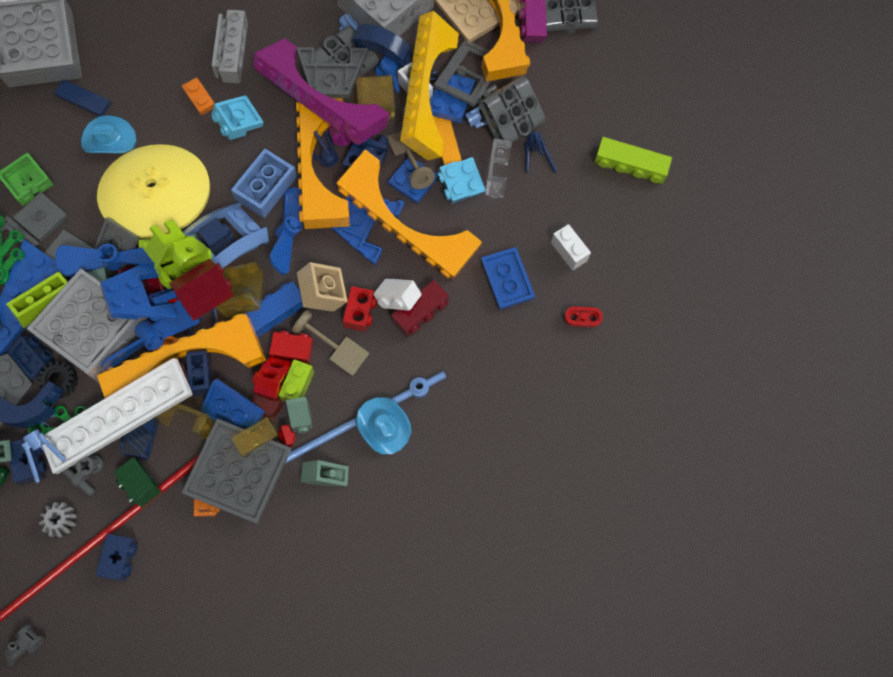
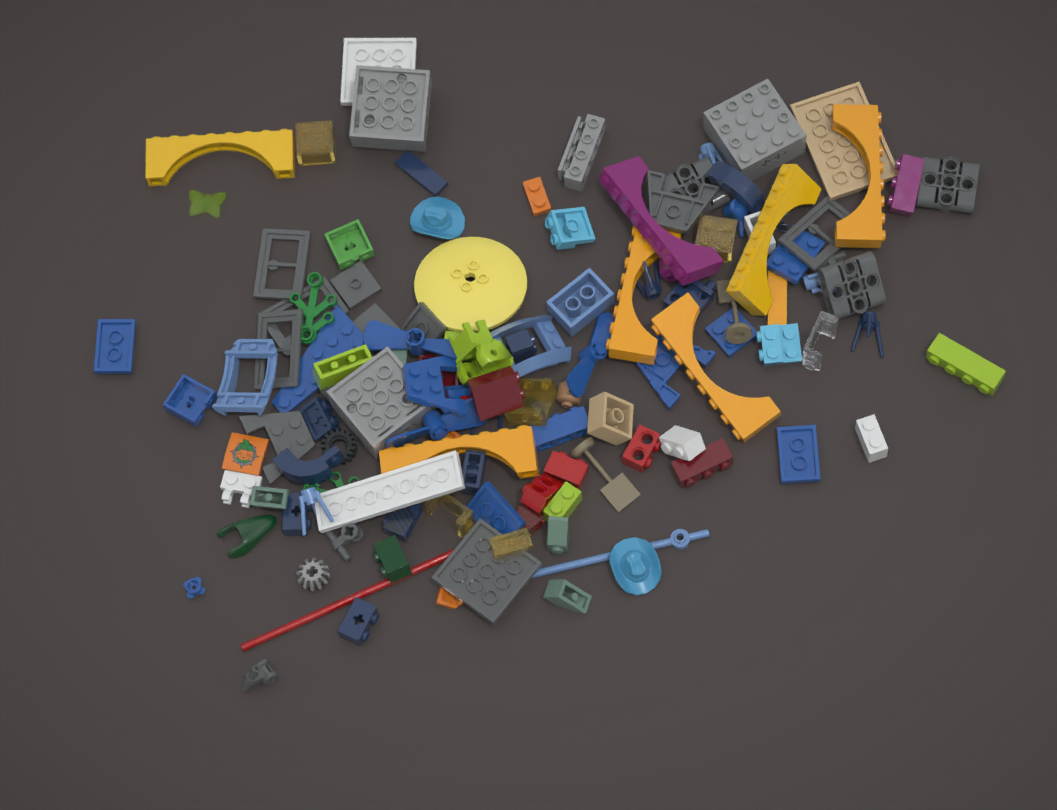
camera: 30 degrees right, 5 degrees down
red plate [277,425,295,448] -> none
red plate [564,306,603,328] -> none
none -> medium nougat head [556,379,582,409]

